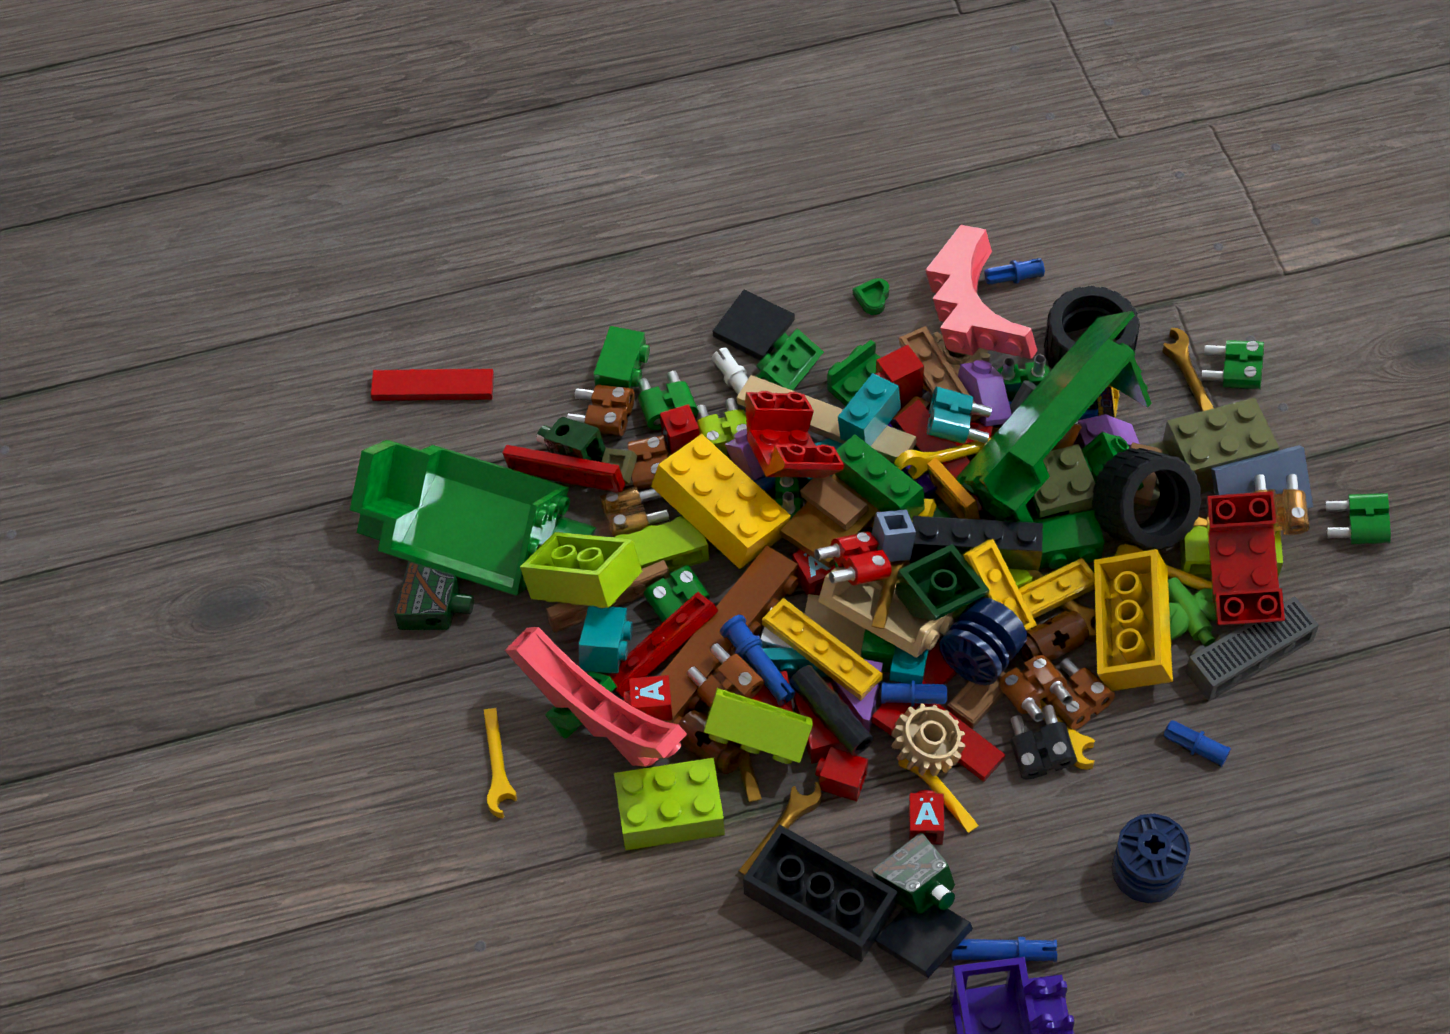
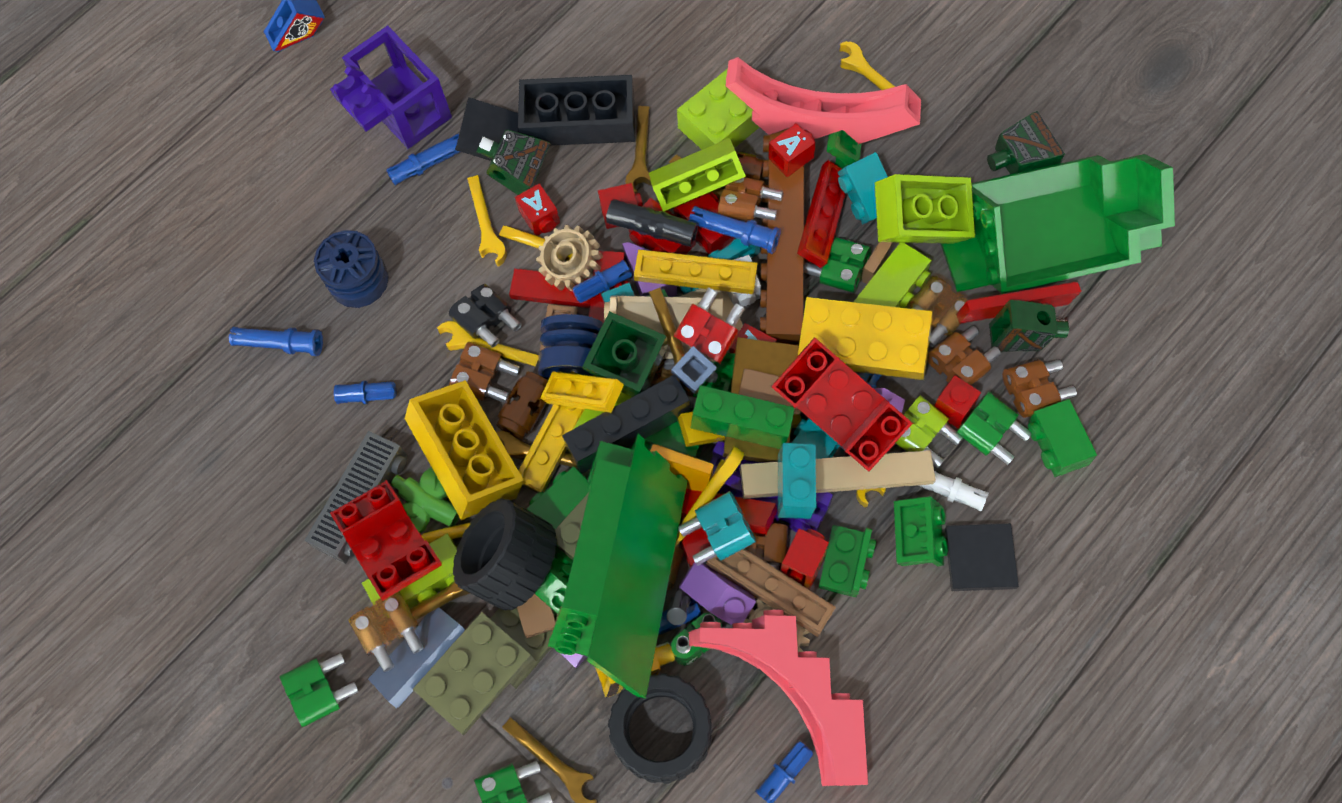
camera: 150 degrees right, 10 degrees up
red tile [371,369,494,401] -> none
olive tile [602,448,637,484] -> none
green tile [853,278,890,315] -> none
dark orange piece [998,655,1073,722] -> none
none -> blue pin [229,327,323,356]
none -> yellow piece [467,175,507,266]

